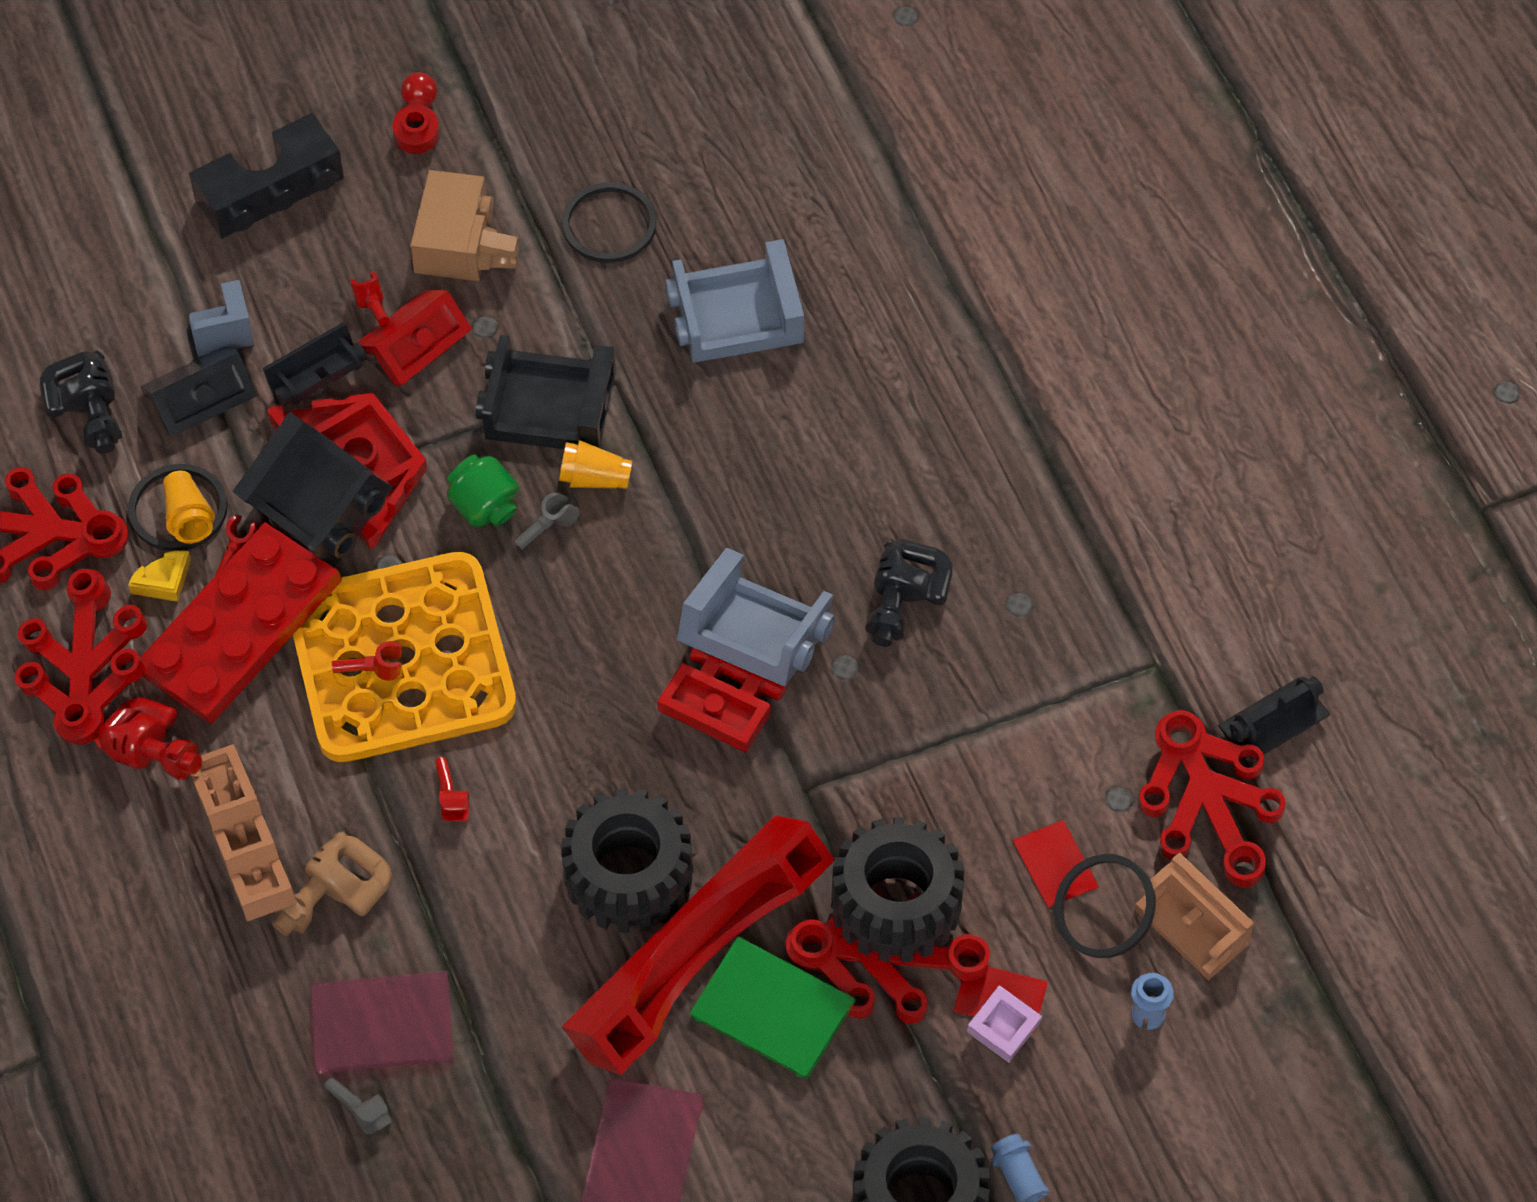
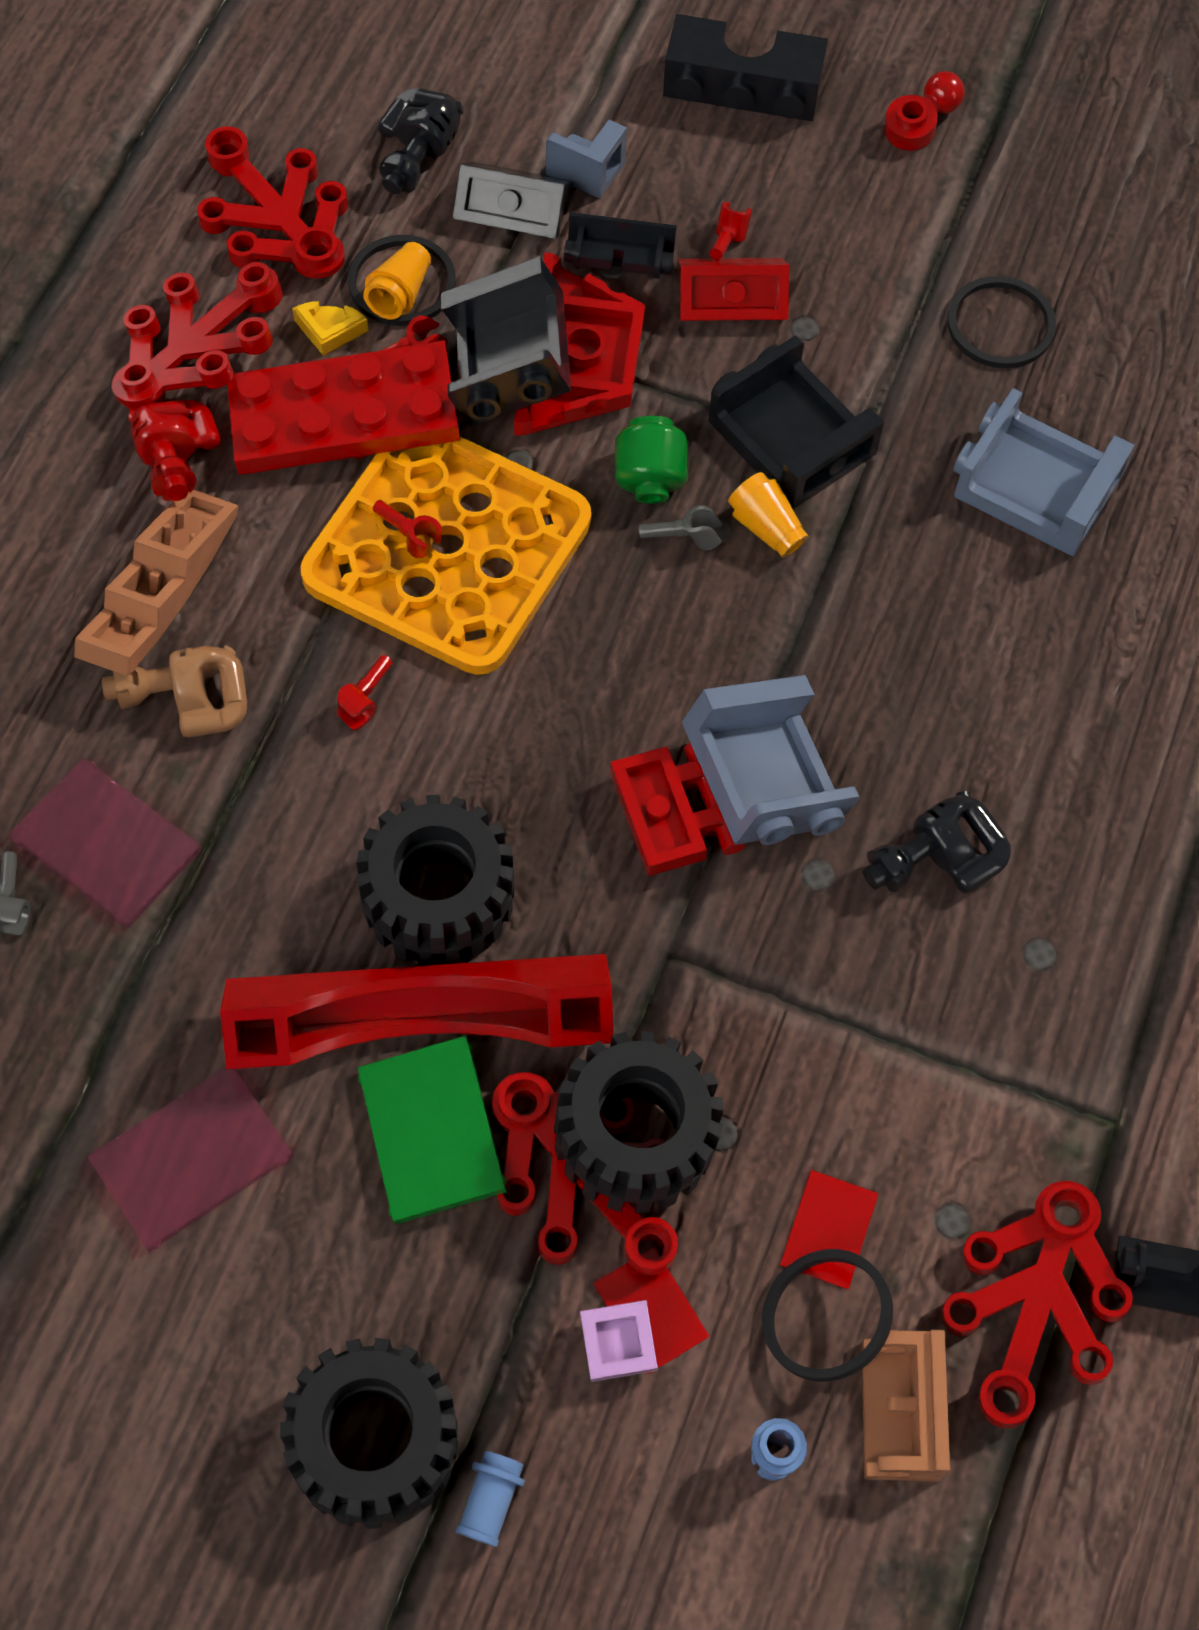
camera: 40 degrees right, 5 degrees up
medium nougat hinge [410,170,520,281] -> none

